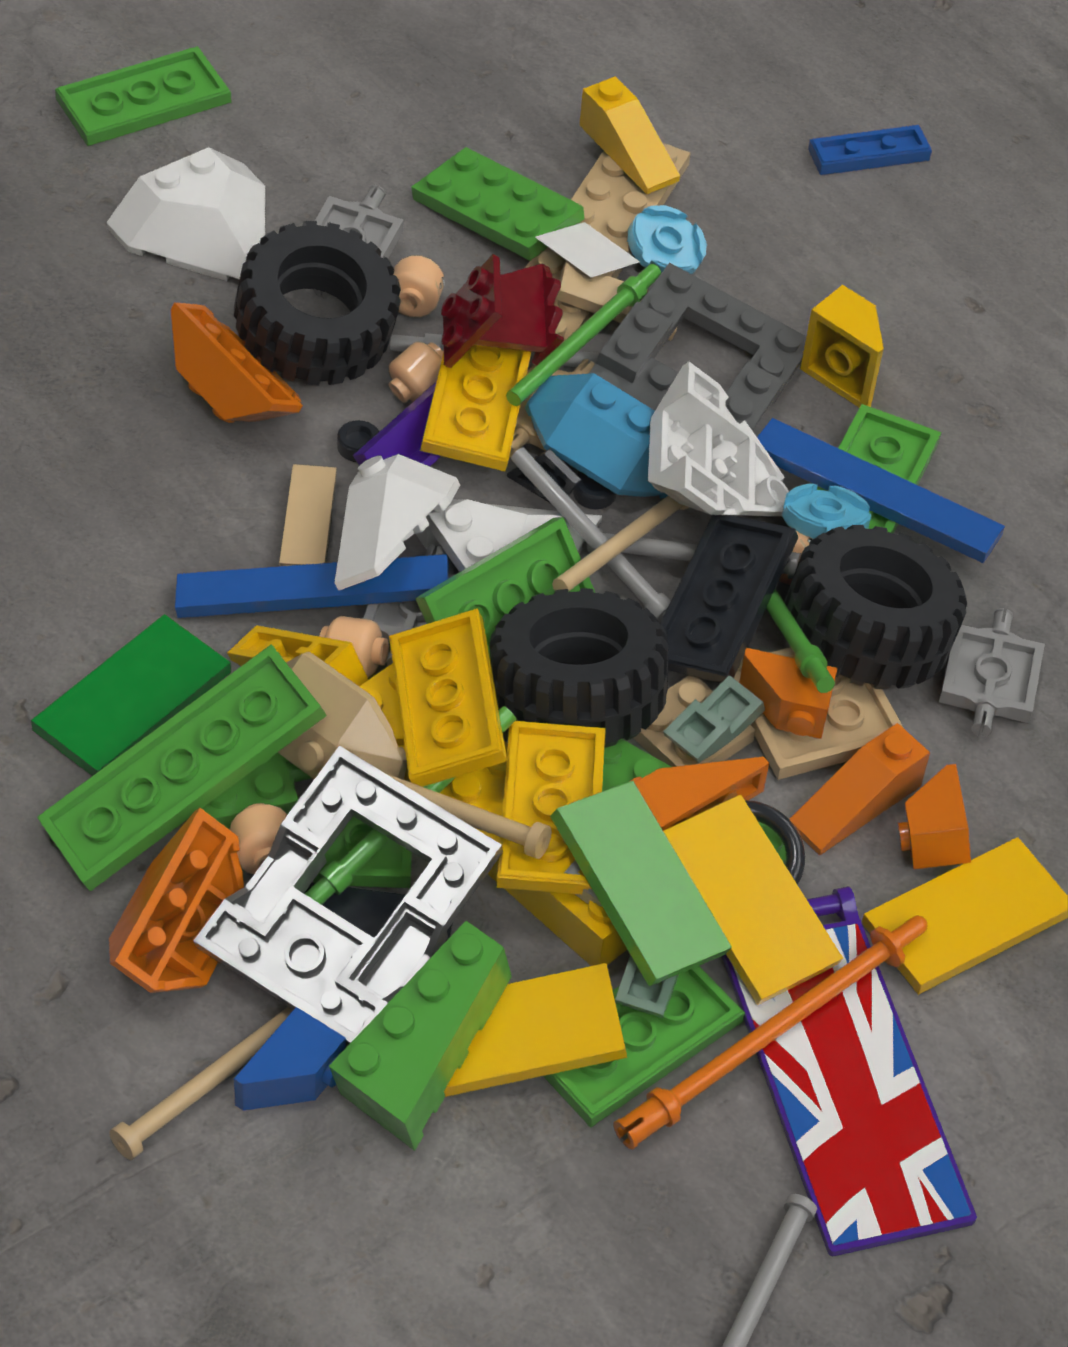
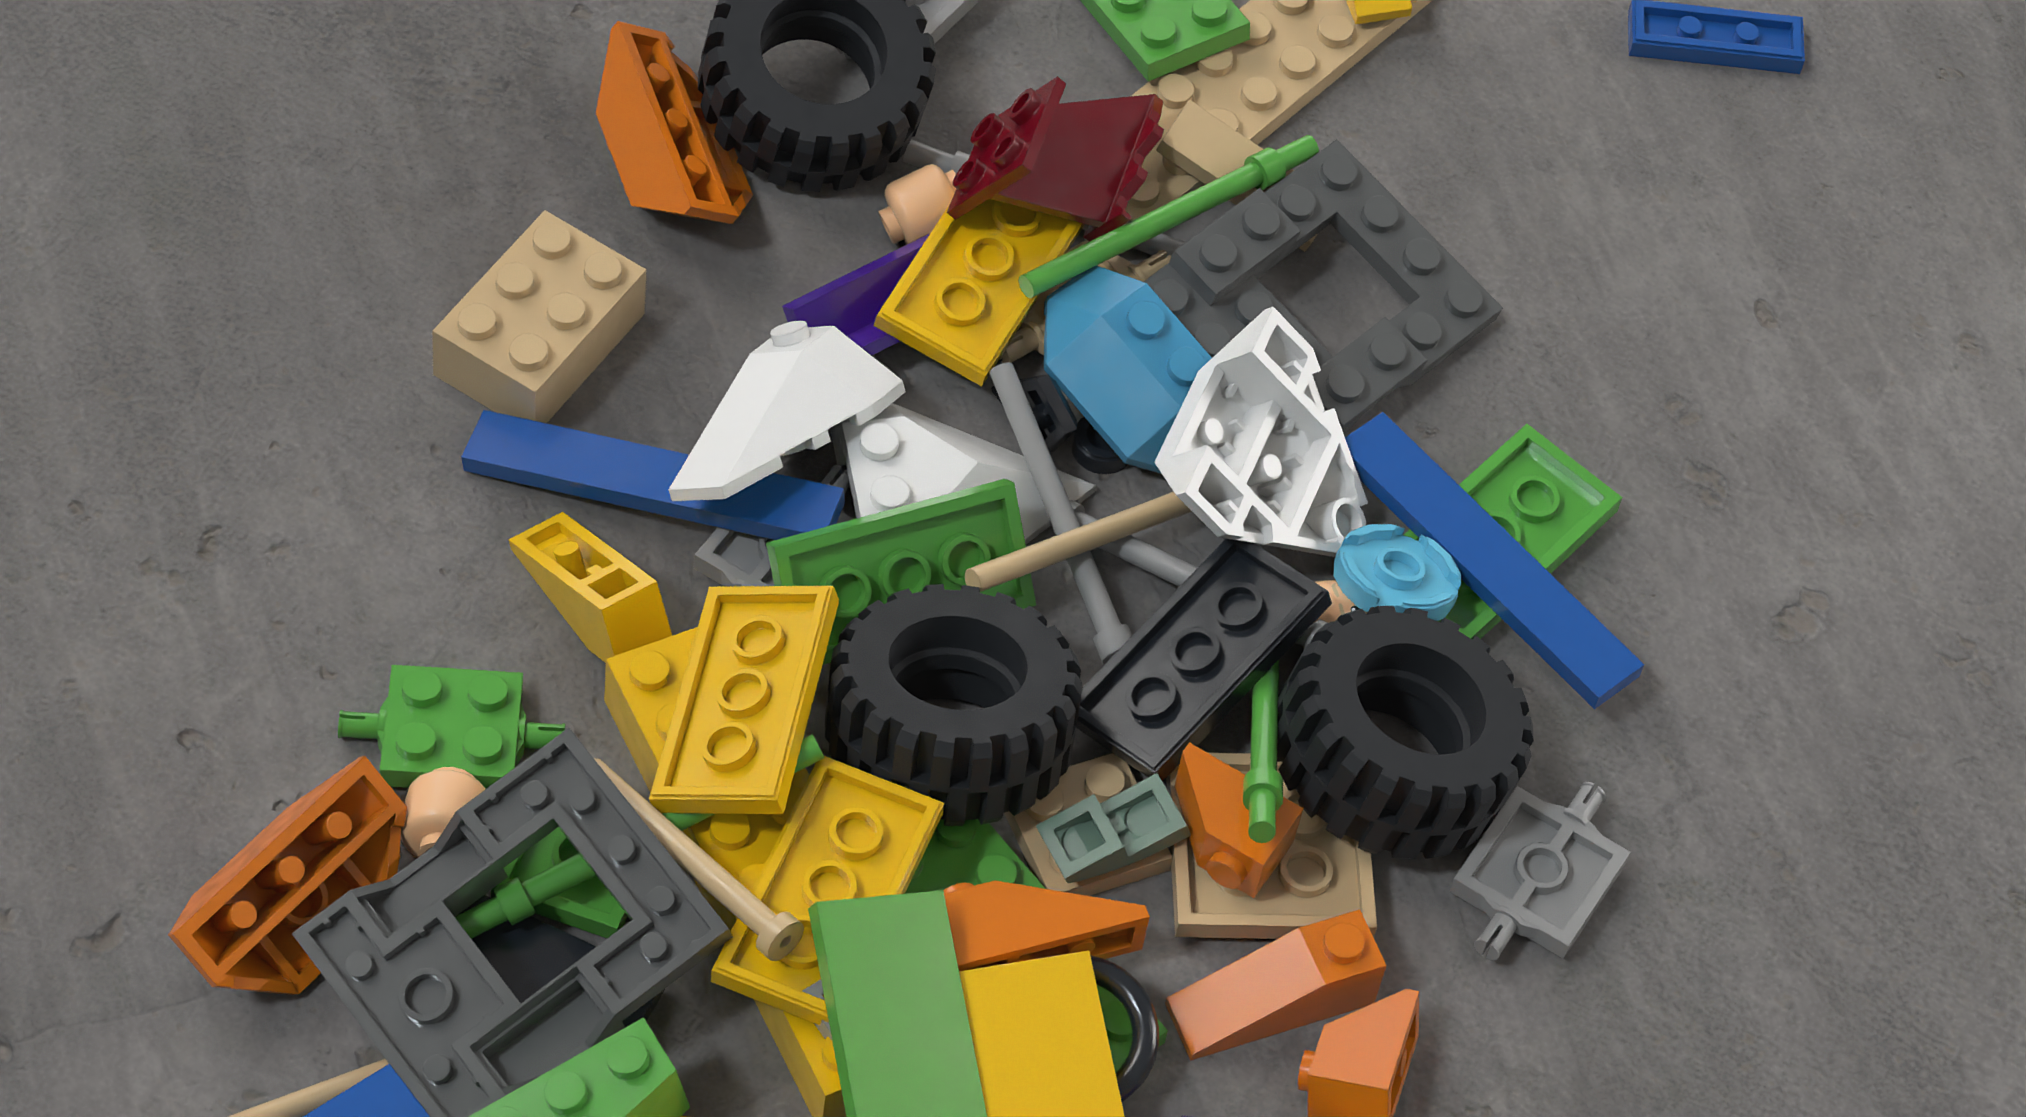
camera: 15 degrees right, 5 degrees up
green tile [31,614,231,776] -> none
bright green plate [37,644,327,891] -> none
tan wedge [278,652,407,780] -> none
tan tile [279,464,337,566] -> none
light nougat head [319,616,389,678] -> none
black tile [337,420,379,462] -> none
light nougat head [393,256,445,317] -> none
white sticker [535,222,640,278] -> none
medium azure tile [627,205,707,274] -> none
yellow slope [800,285,884,408] -> none
none -> tan brick [432,210,646,423]

